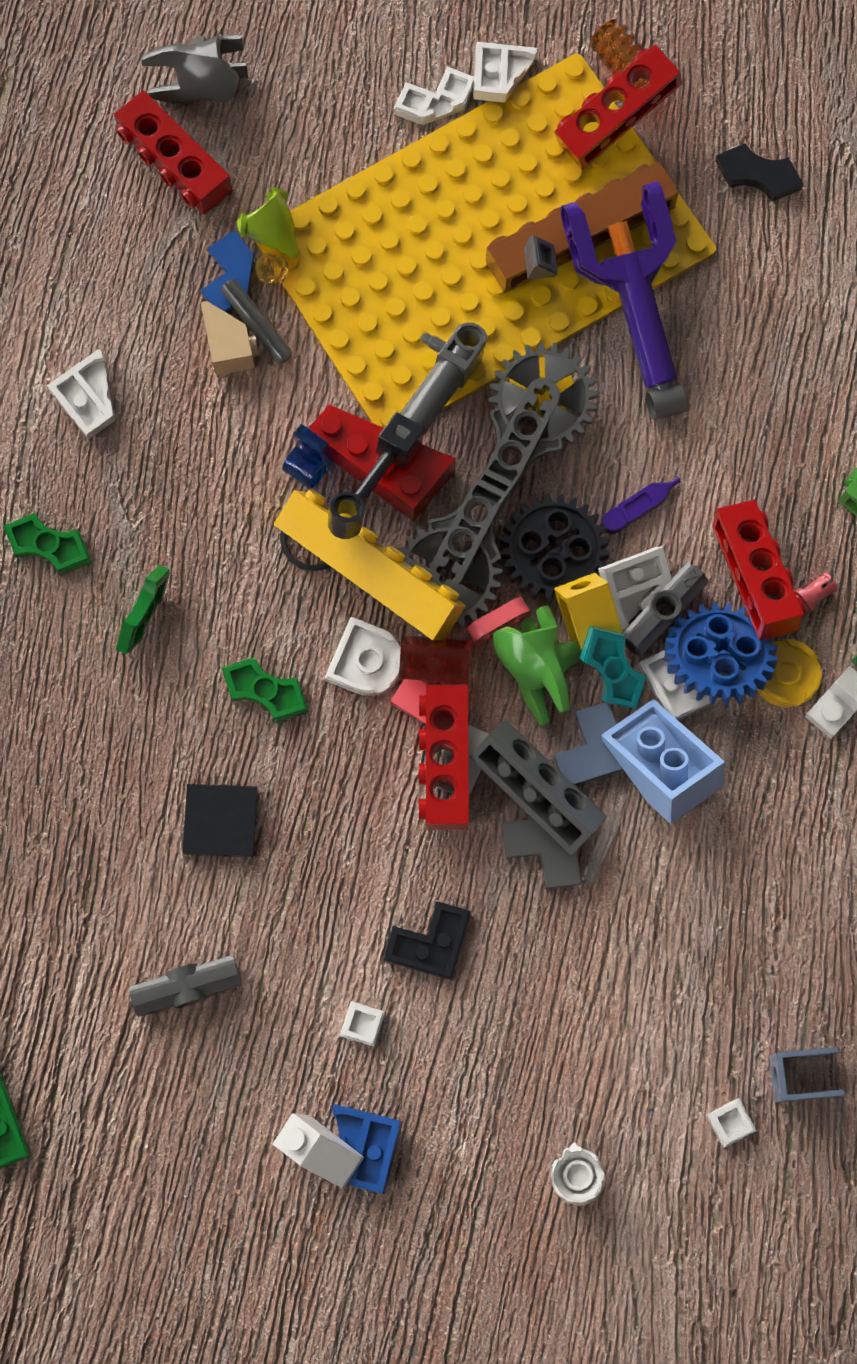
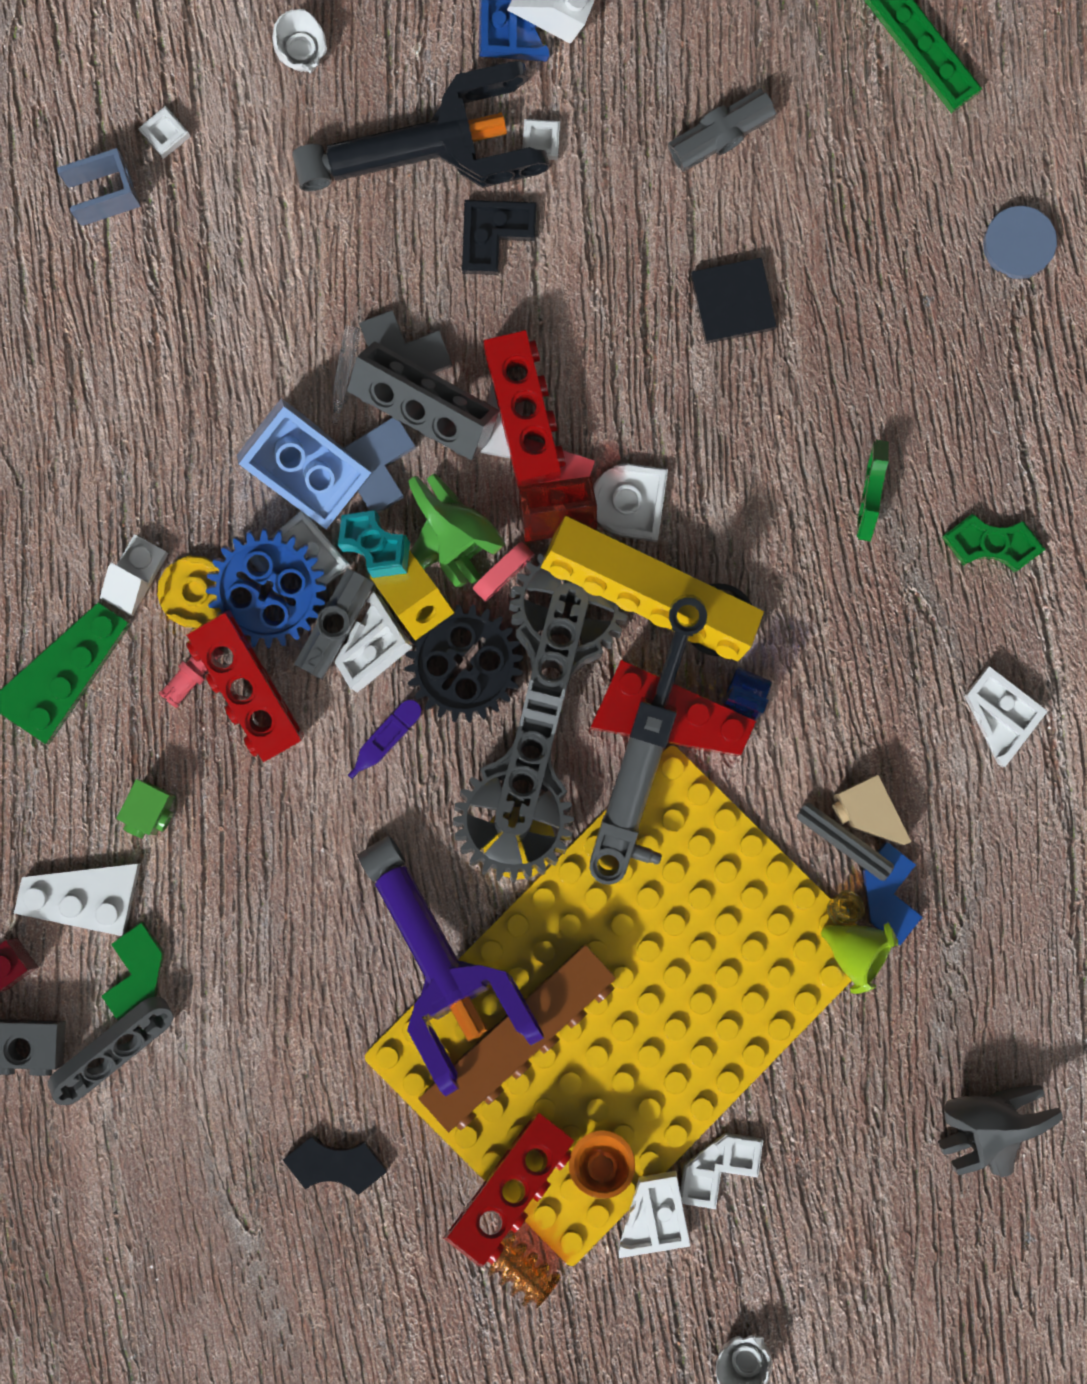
camera: 165 degrees right, 10 degrees up
red brick [114,90,233,215] -> none
green tile [221,657,309,723] -> none
dark grey slope [524,235,558,279] -> none
none -> black piece [292,61,550,191]
none -> orange helmet [569,1131,635,1199]

